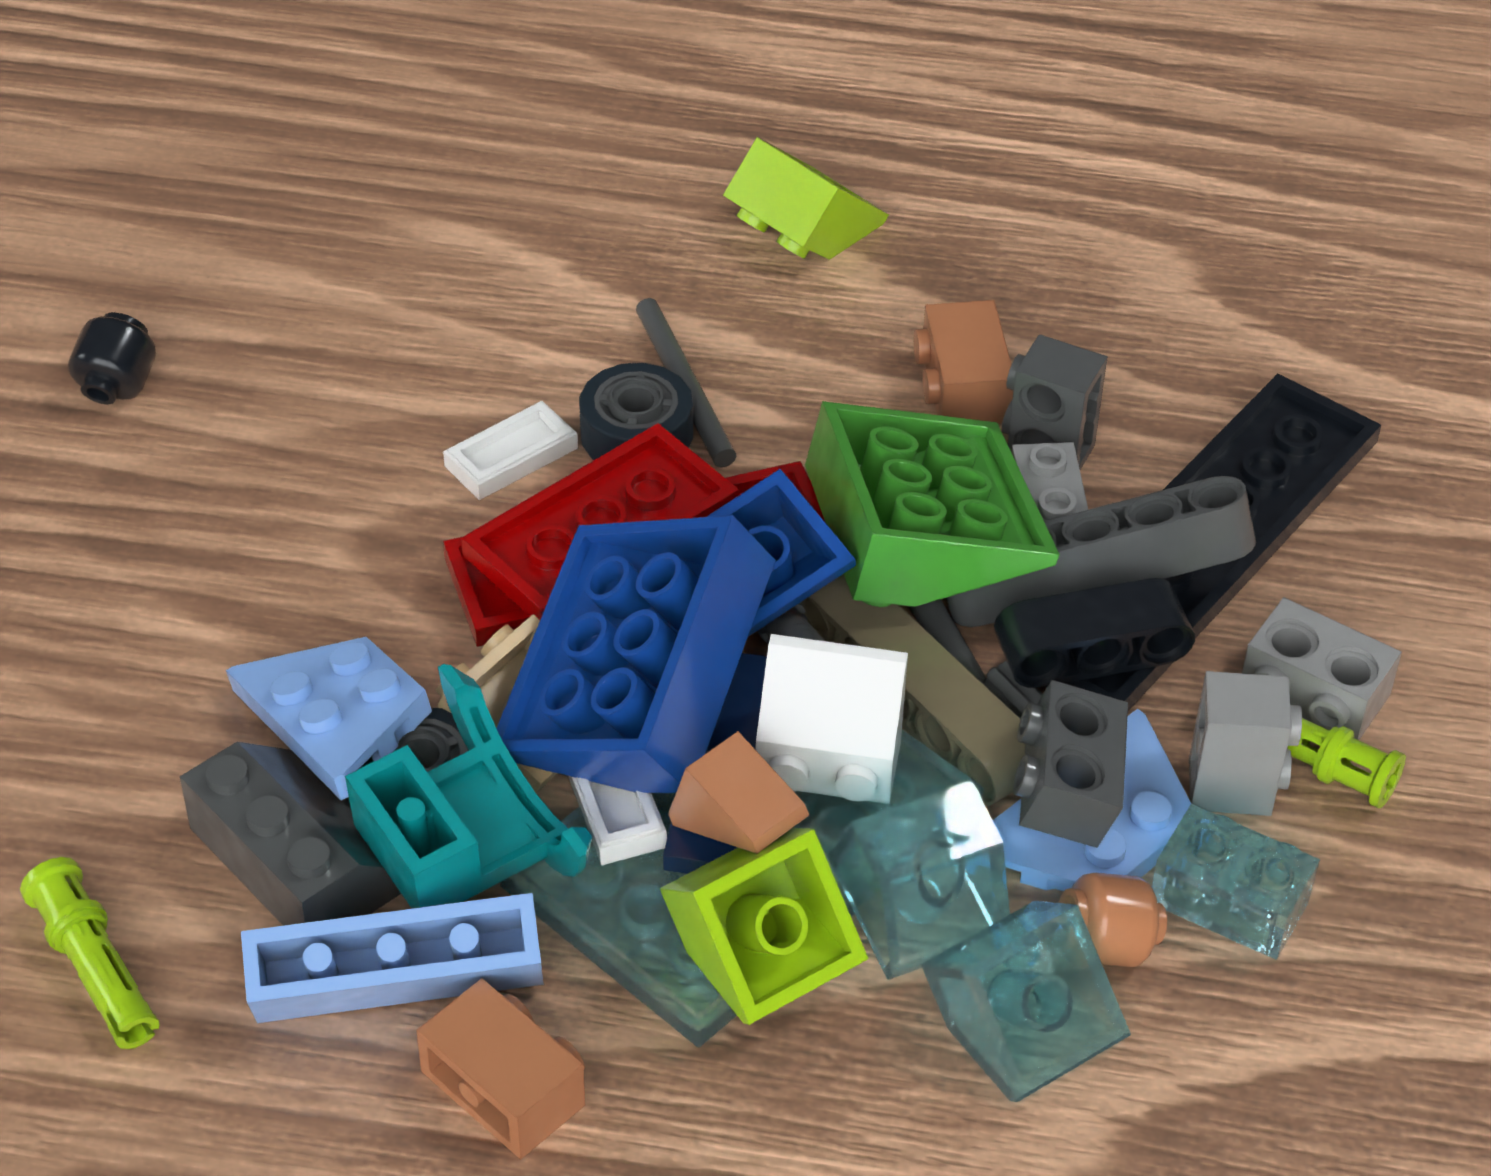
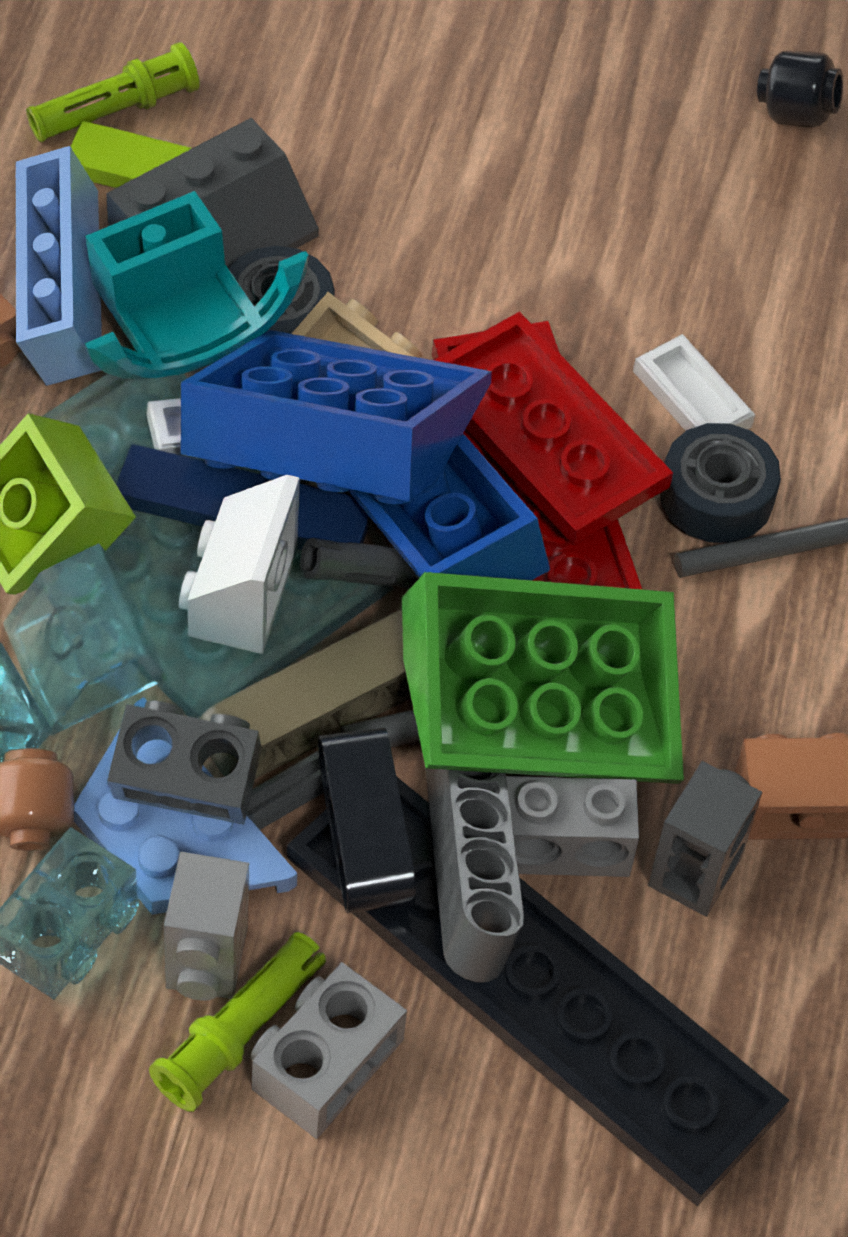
camera: 90 degrees right, 10 degrees up
light blue wing [226,637,432,801] -> none
nougat slope [668,731,809,854] -> none
none -> lime tile [70,120,192,188]

